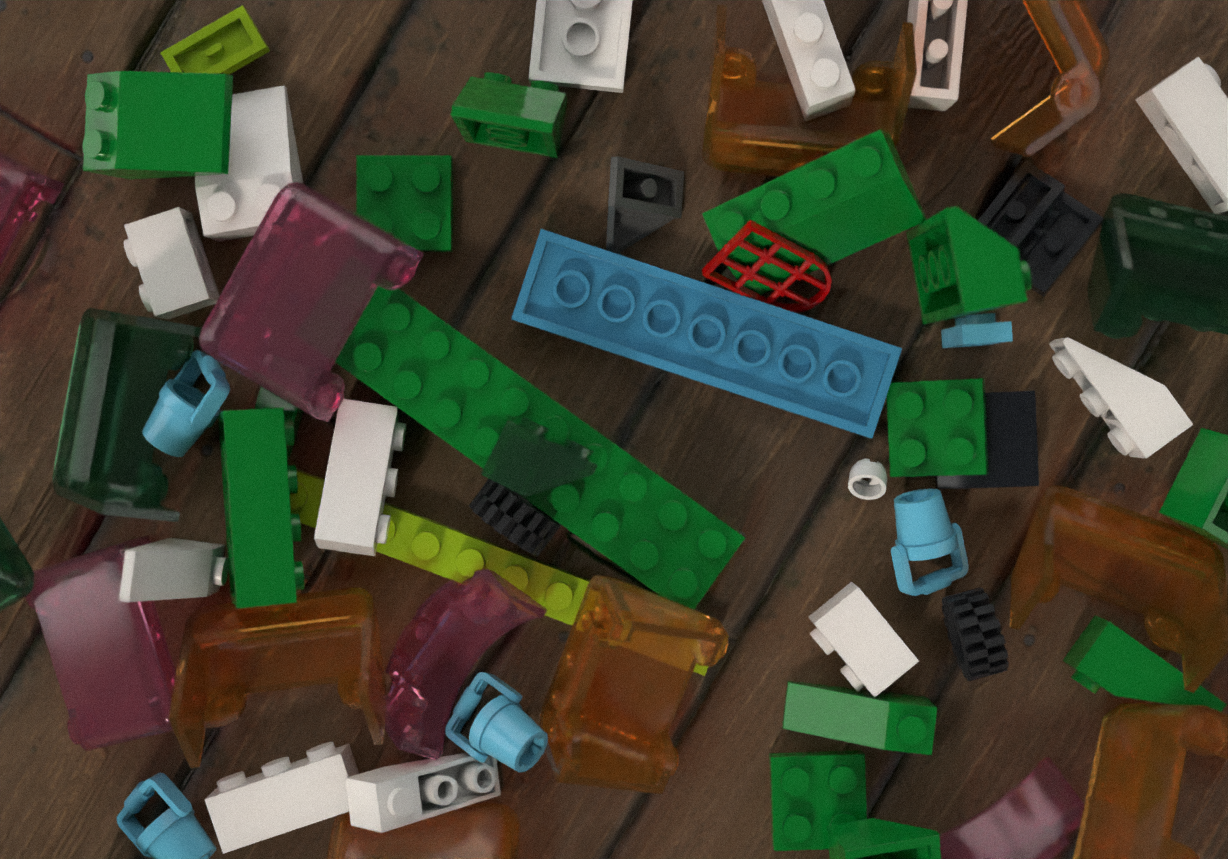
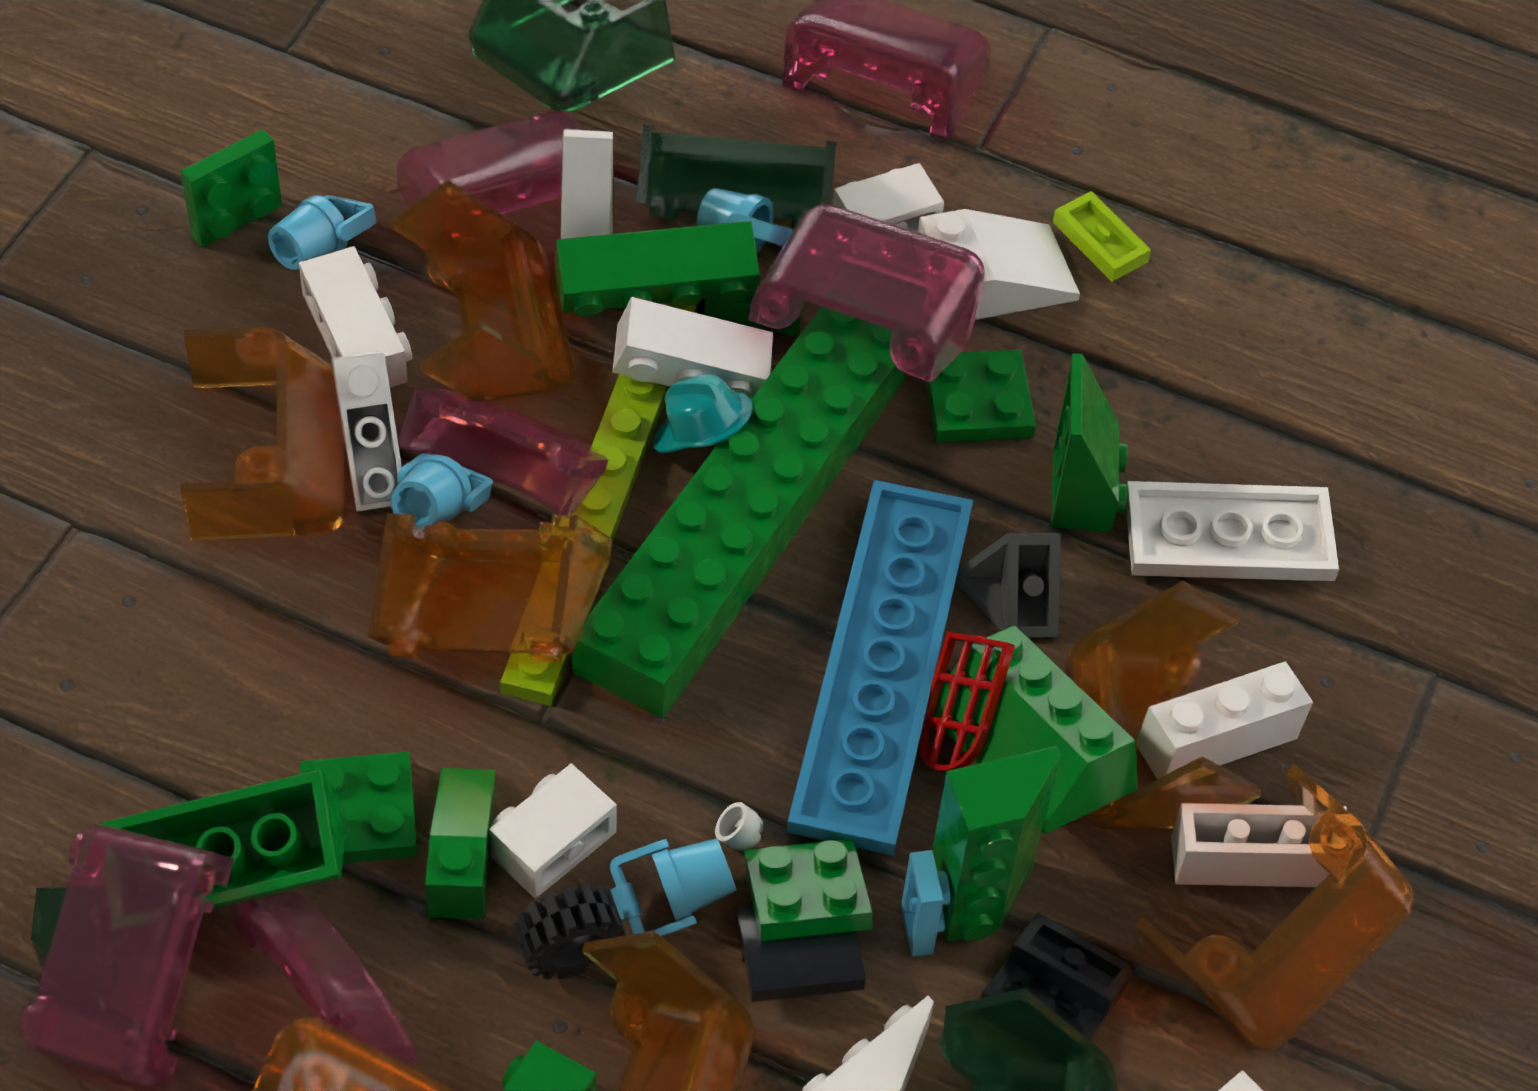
camera: 80 degrees right, 35 degrees down
green slope [82,71,233,180] -> none
black tyre [469,475,561,557] -> none
clear green slope [481,416,598,497] -> none
none -> teal piece [653,374,753,453]

